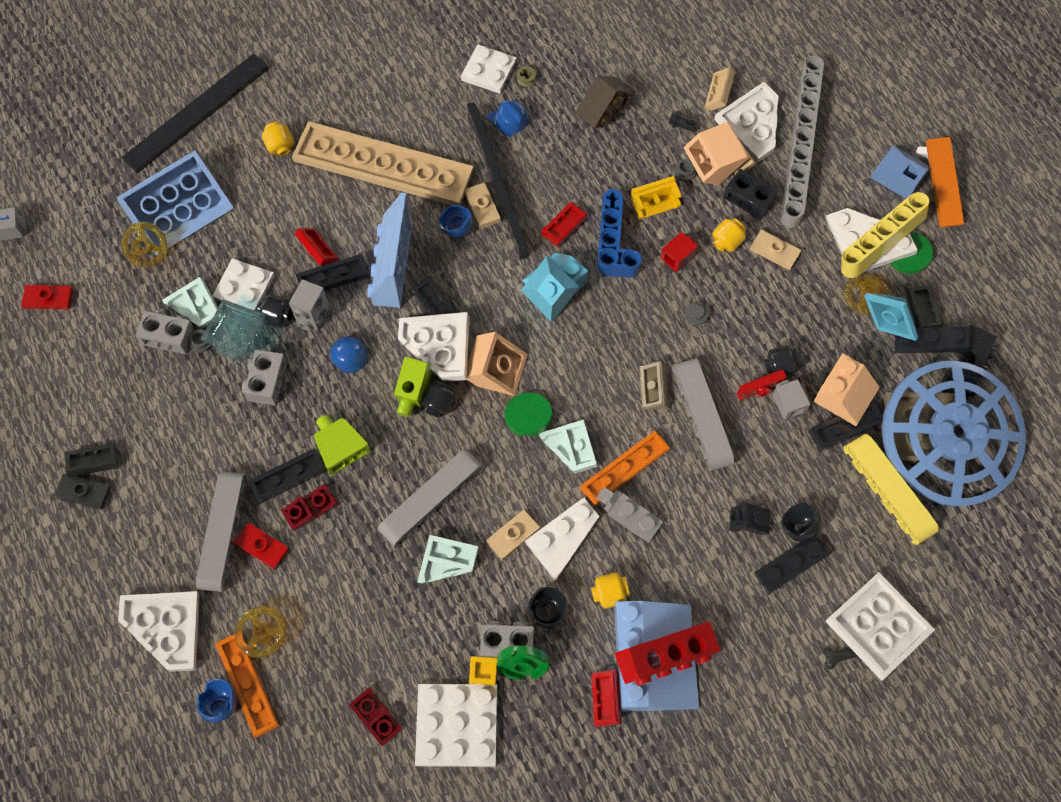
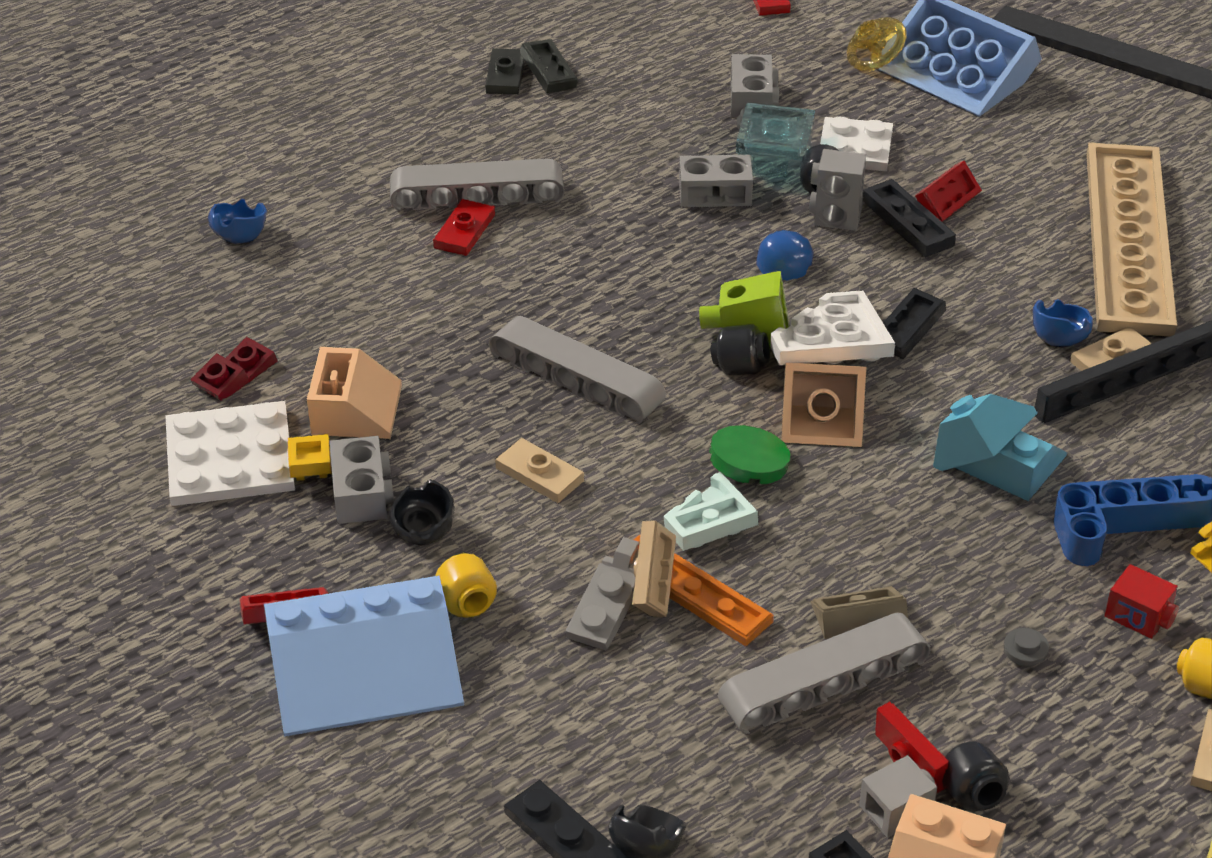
camera: 80 degrees right, 25 degrees down
white plate [118,591,200,672] -> none
light aqua wing [162,277,223,329] -> none
orange tile [215,632,280,739] -> none
clear yellow piece [235,606,287,658] -> none
black plate [248,448,327,504] -> none
yellow head [262,122,294,157] -> none
dark red slope [281,484,340,531] -> none
lime torso [314,415,370,476] -> none
light blue slope [368,192,412,308] -> none
light aqua wing [417,535,479,584] -> none
green tile [497,646,549,680] -> none
white wing [525,498,599,582] -> none
red plate [541,202,588,247] -> none
red brick [614,621,721,686] -> none
black bracket [729,503,770,535] -> none
none -> light nougat slope [307,347,402,439]
none -> tan plate [632,521,676,617]

